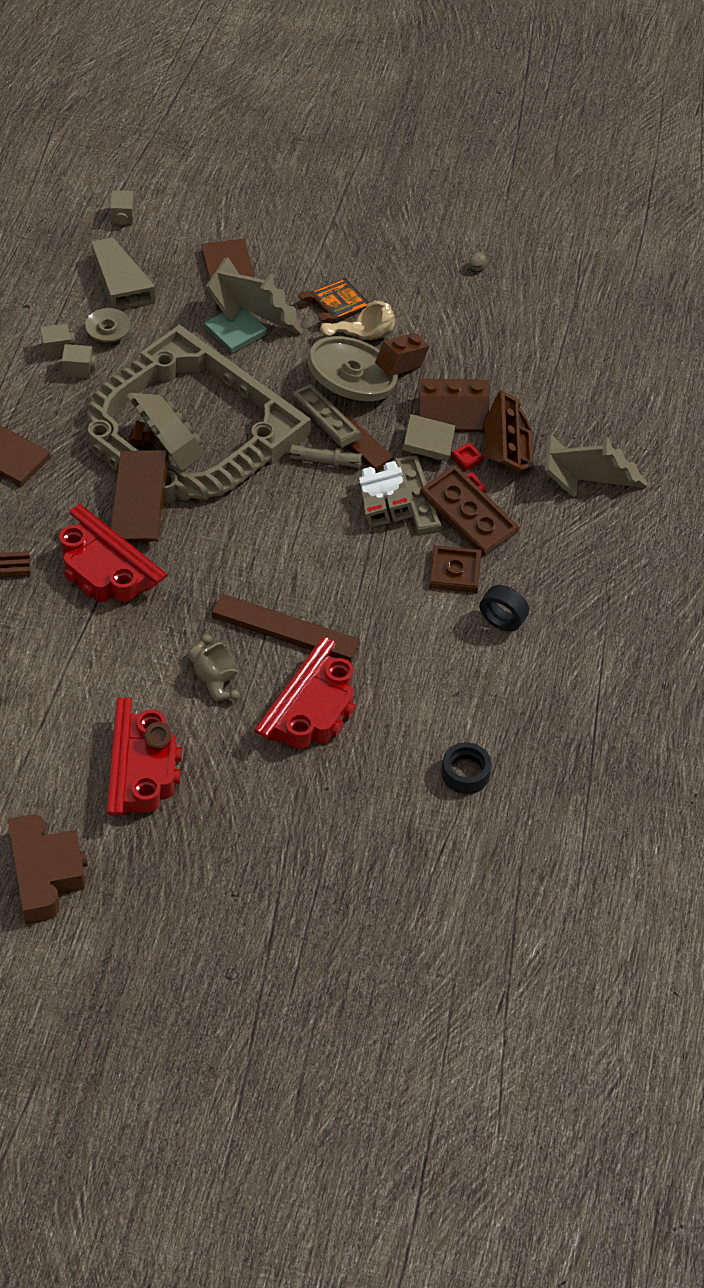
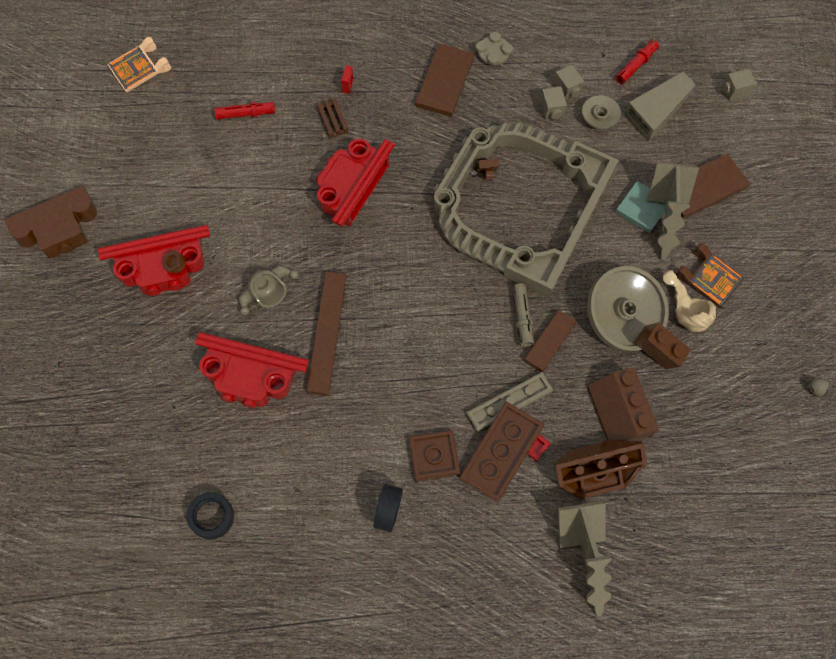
camera: 75 degrees right, 15 degrees up
reddish brown tile [111,450,169,542] -> none
dark tan wedge [127,393,205,470] -> none
dark tan tile [292,384,361,448] -> none
hips [359,461,415,528] -> none
dark tan tile [402,414,455,462] -> none
red tile [451,442,484,472] -> none
none -> red pin [615,39,659,85]

